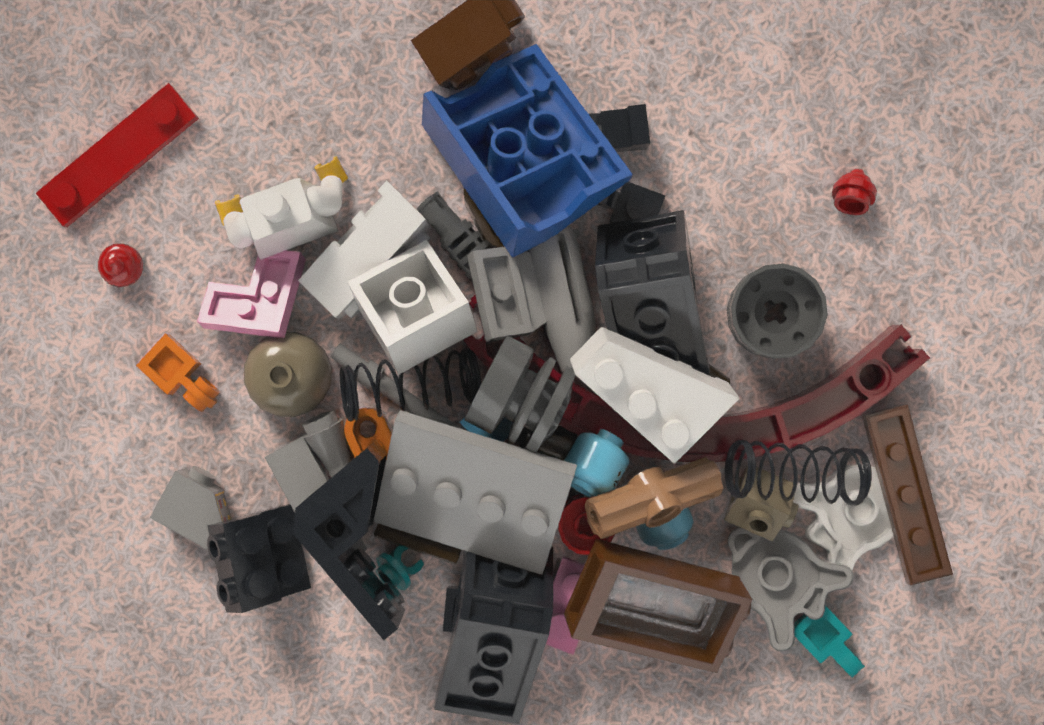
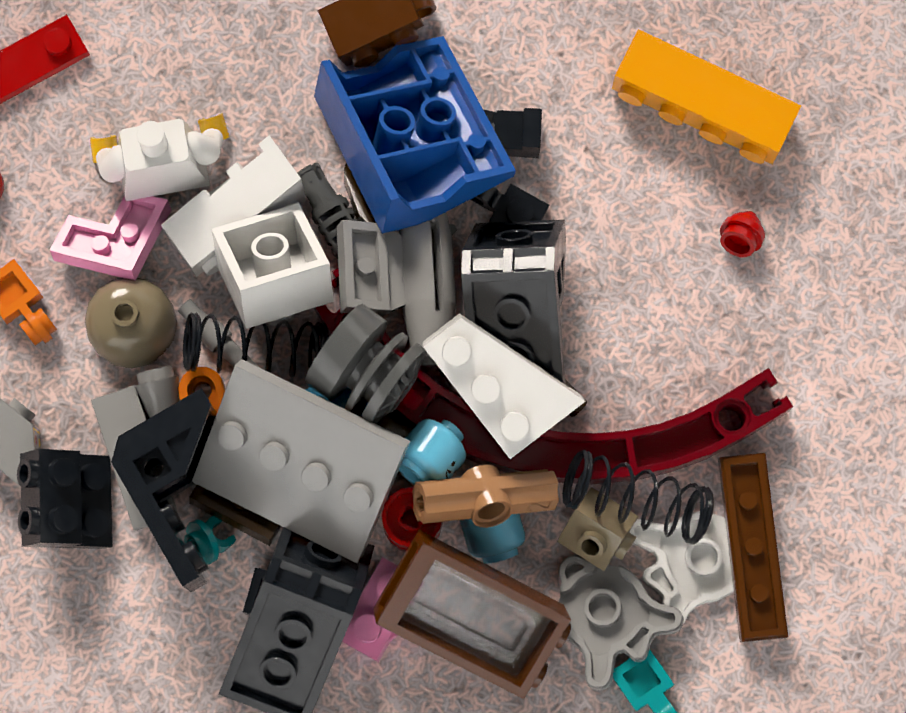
camera: 10 degrees right, 10 degrees down
dark grey wheel [727,263,828,359] -> none
none -> light orange brick [612,29,801,165]

